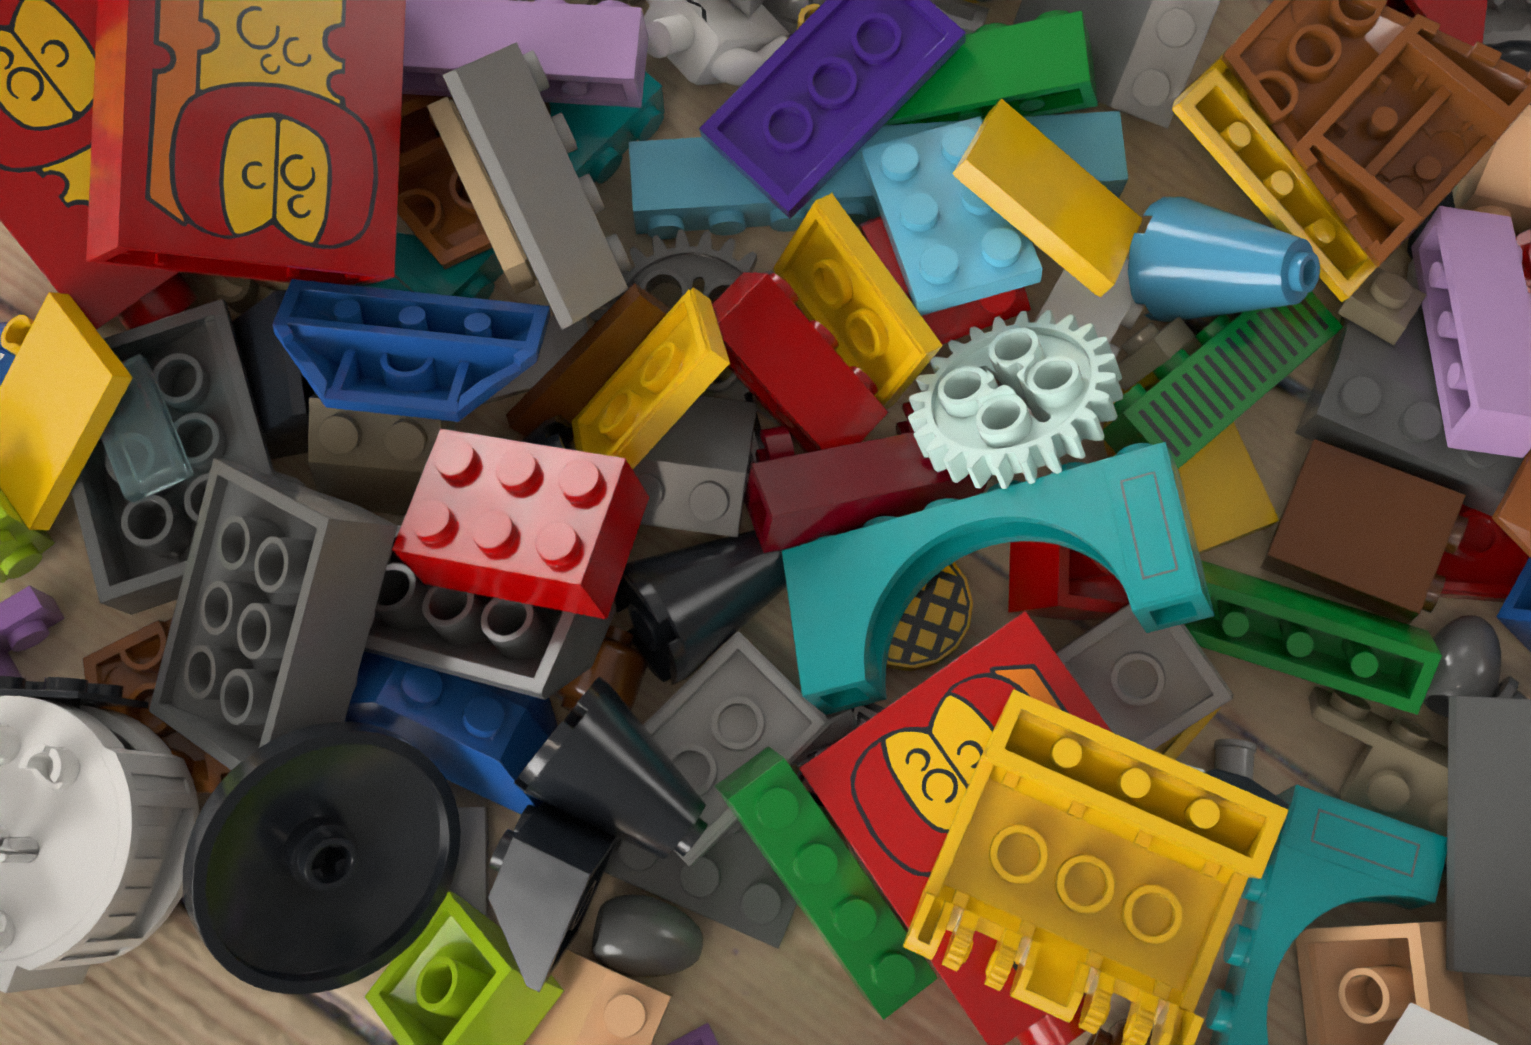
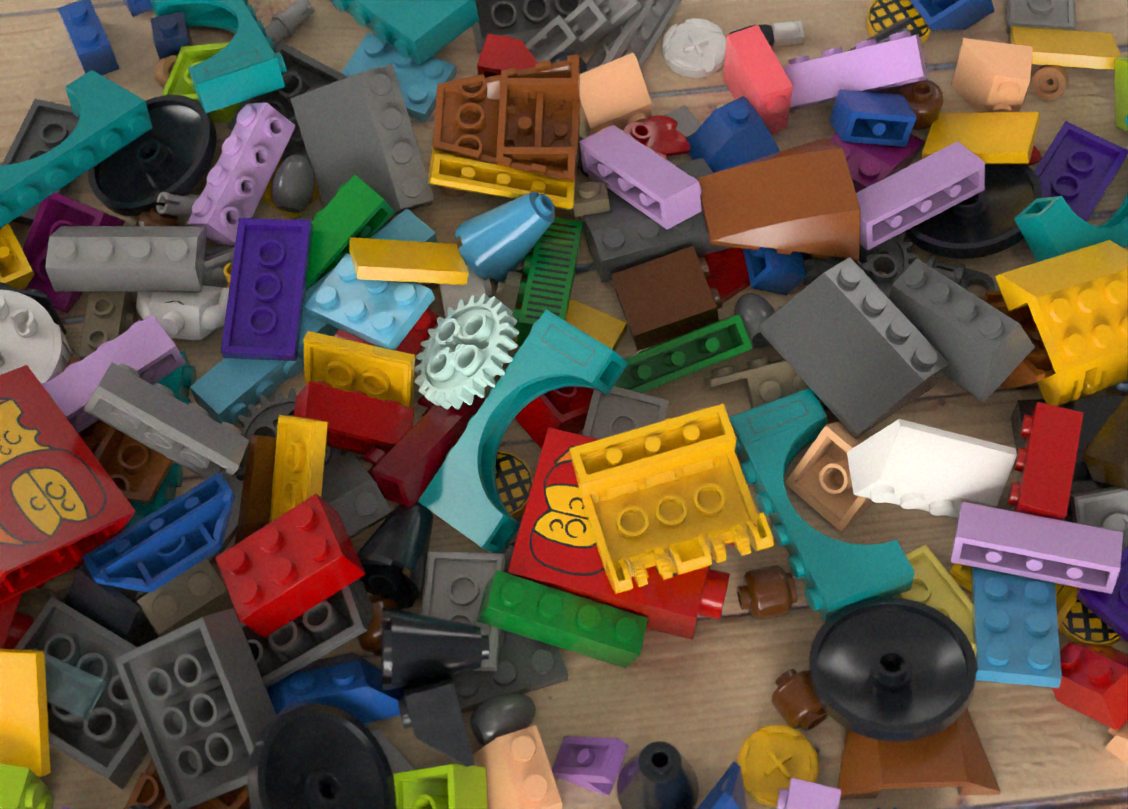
camera: 35 degrees left, 15 degrees down
tan tile [427,97,537,294] -> none

